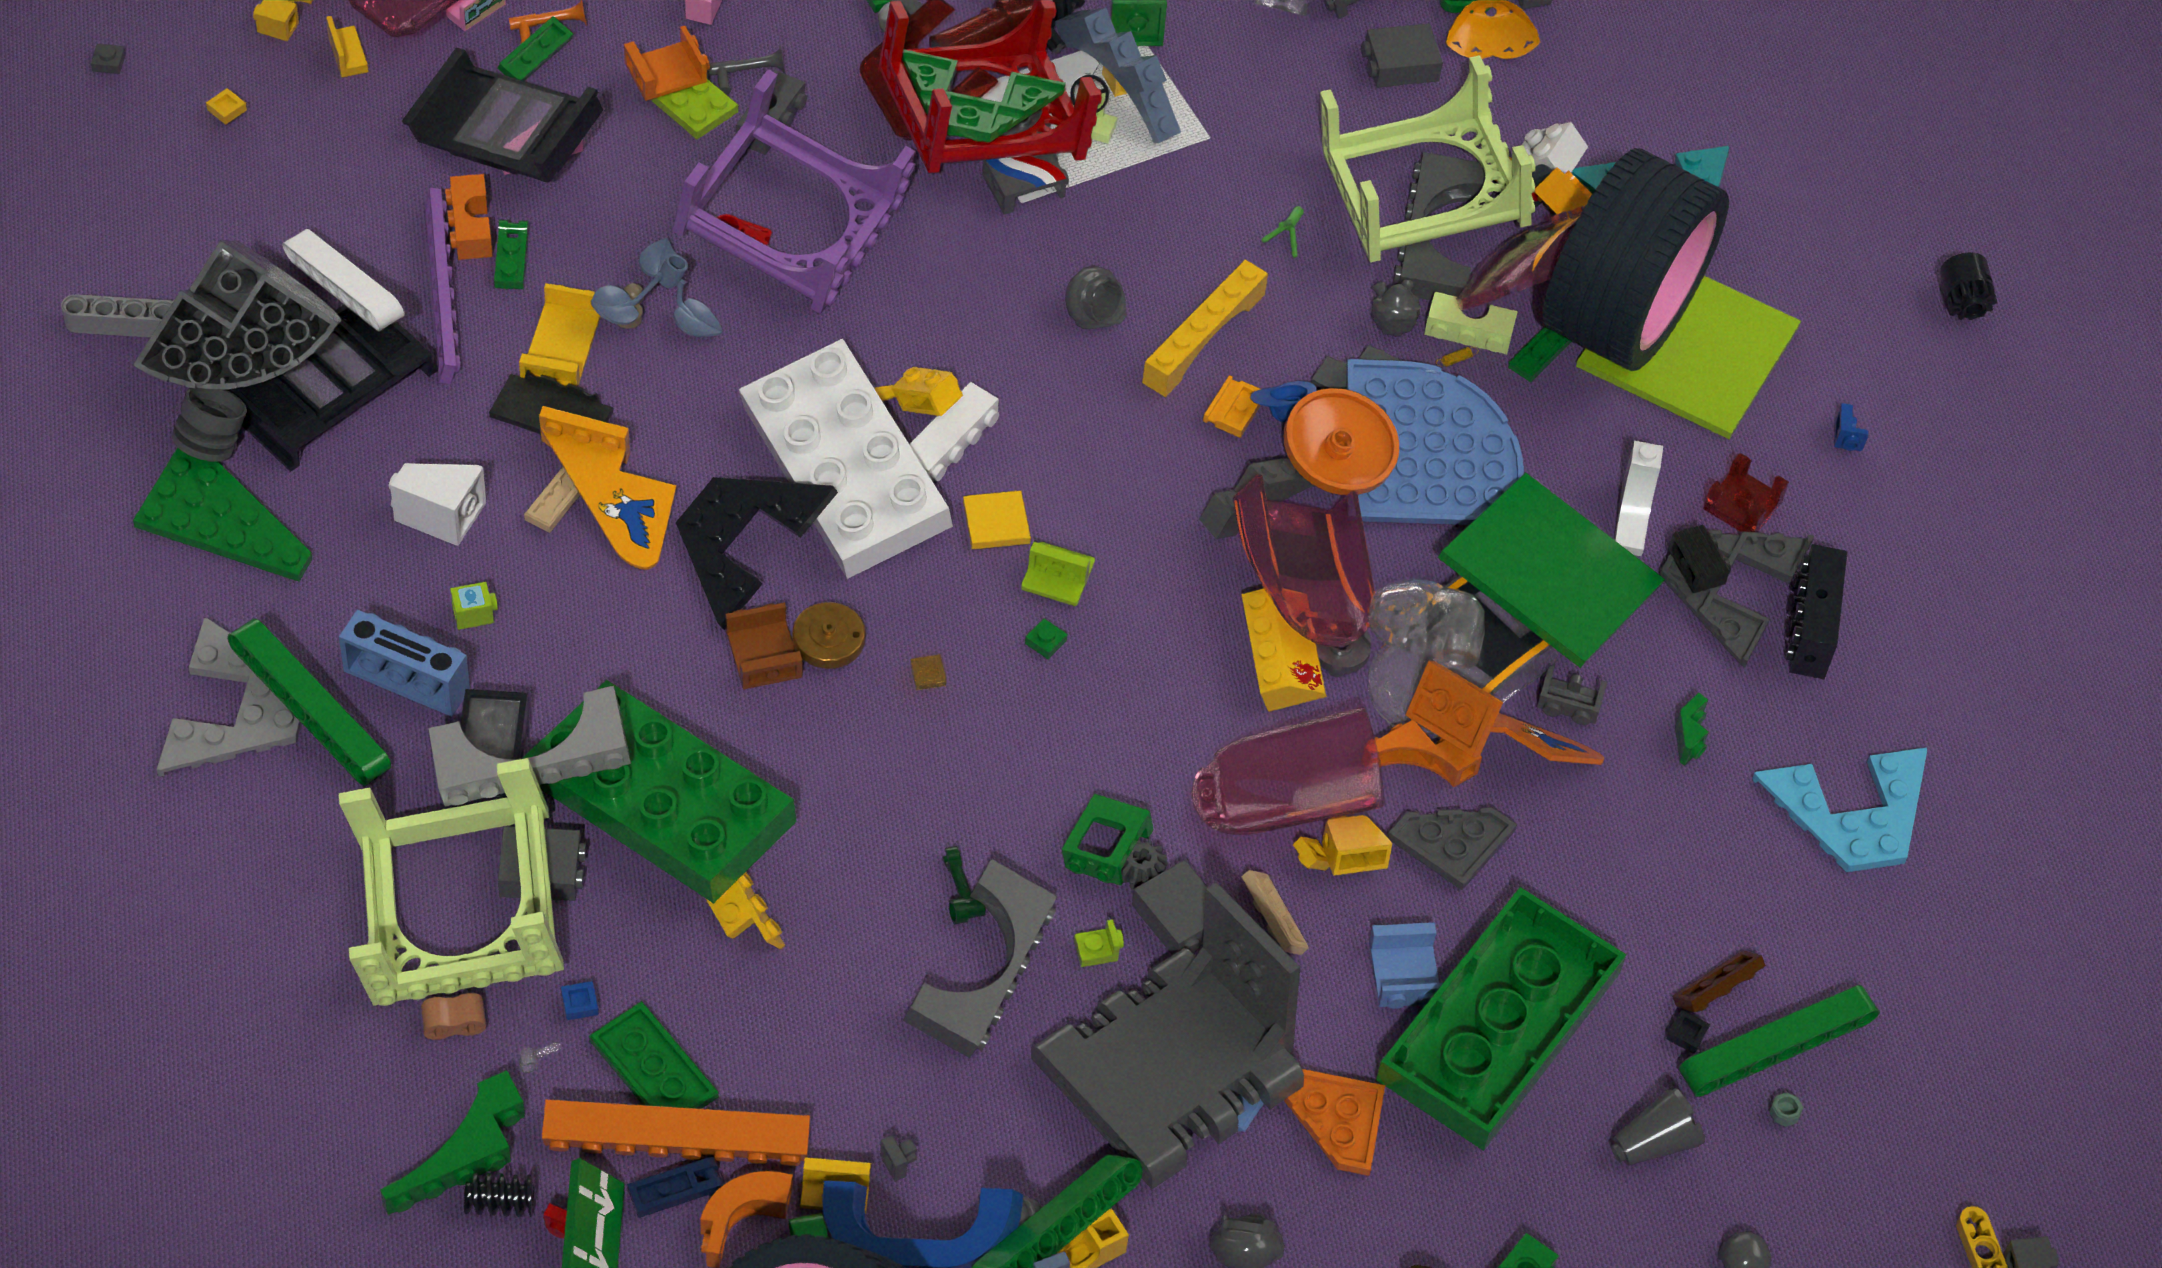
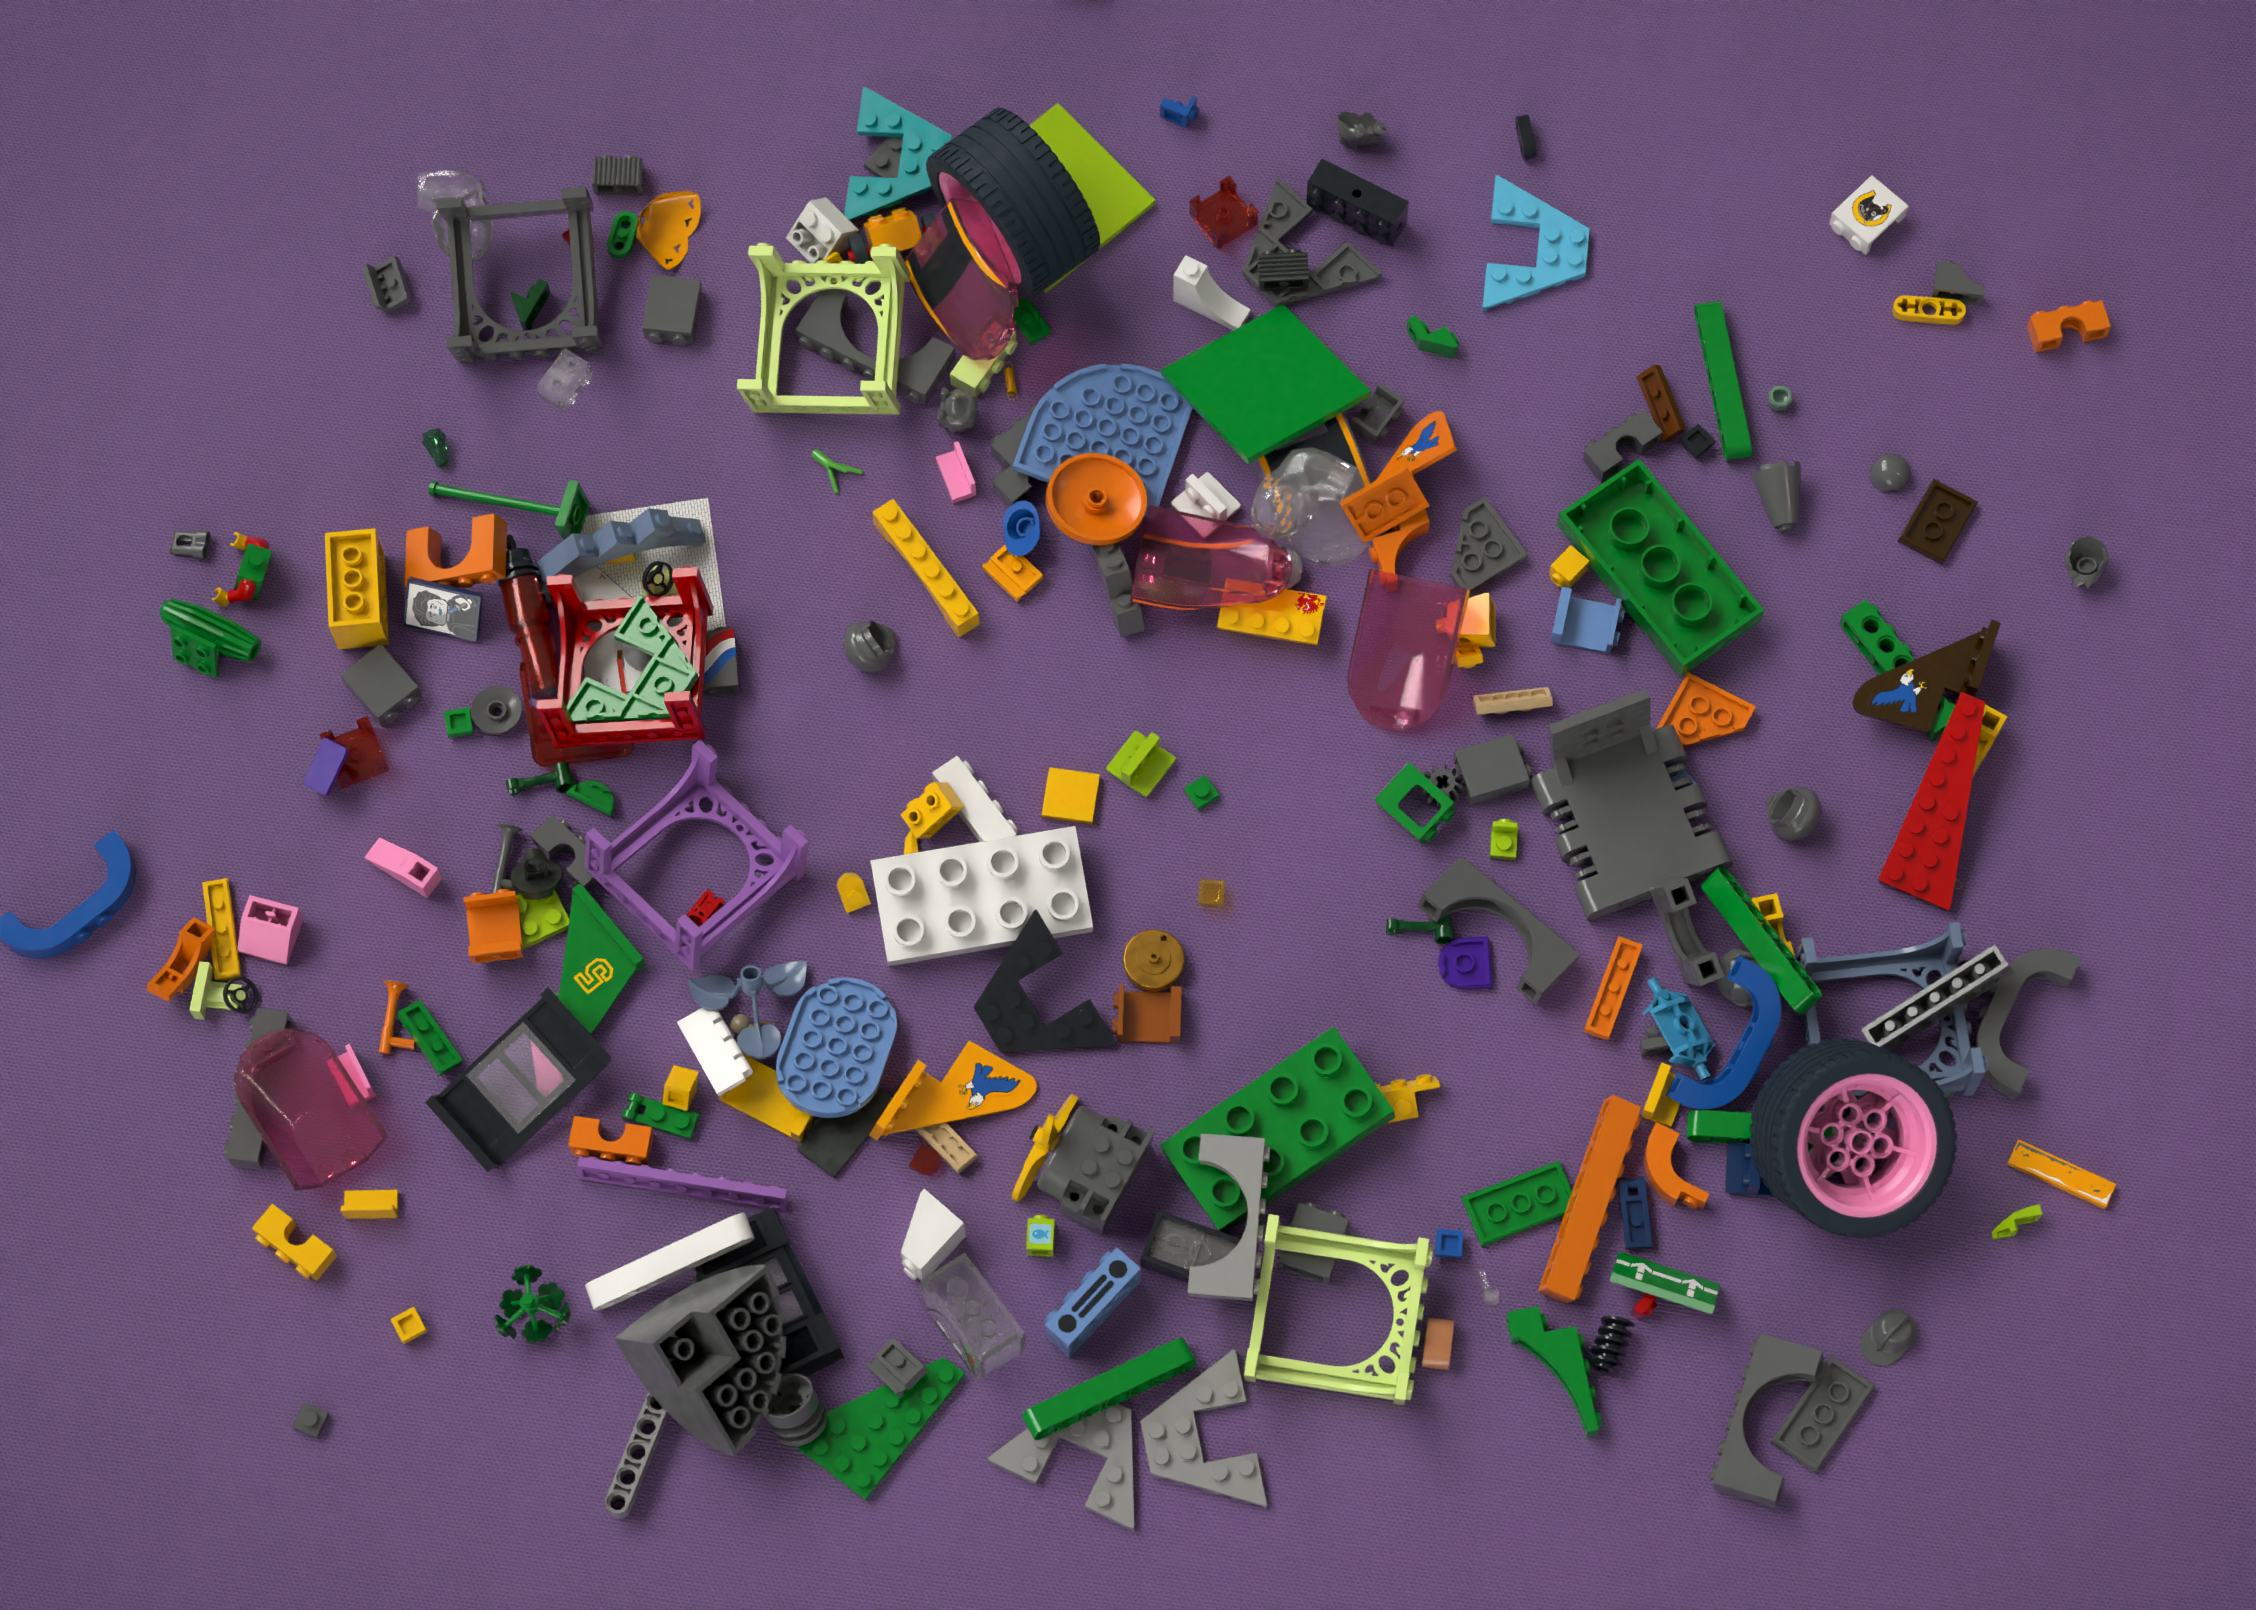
camera: 65 degrees left, 15 degrees up
none -> dark green plant [494,1265,571,1344]
none -> dark green brick [505,762,576,795]
none -> pearl dark grey tile [511,848,563,900]
none -> green piece [556,883,646,1035]
none -> green plate [566,780,615,818]
none -> yellow brick [662,1065,699,1111]
none -> white windscreen [677,1008,753,1096]
none -> medium blue plate [776,977,897,1118]
none -> yellow plate [836,873,871,913]
none -> dark grey plate [866,1338,928,1399]
none -> clear red tile [909,1143,940,1175]
none -> clear brick [920,1253,1026,1380]
none -> bright pink panel [935,441,976,504]
none -> dark grey brick [1012,1094,1155,1236]
none -> light grey wing [1141,1349,1267,1508]
none -> white bracket [1172,472,1240,537]
none -> dark grey hair [1337,111,1387,150]
none -> dark purple tile [1438,936,1492,990]
none -> black beam [1515,114,1536,159]
none -> yellow brick [1549,545,1589,588]
none -> dark grey arch [1583,410,1662,482]
none -> orange gear [1584,936,1643,1041]
none -> dark azure plate [1643,977,1715,1081]
none -> dark grey arch [1649,877,1724,986]
none -> white panel [1829,175,1908,255]

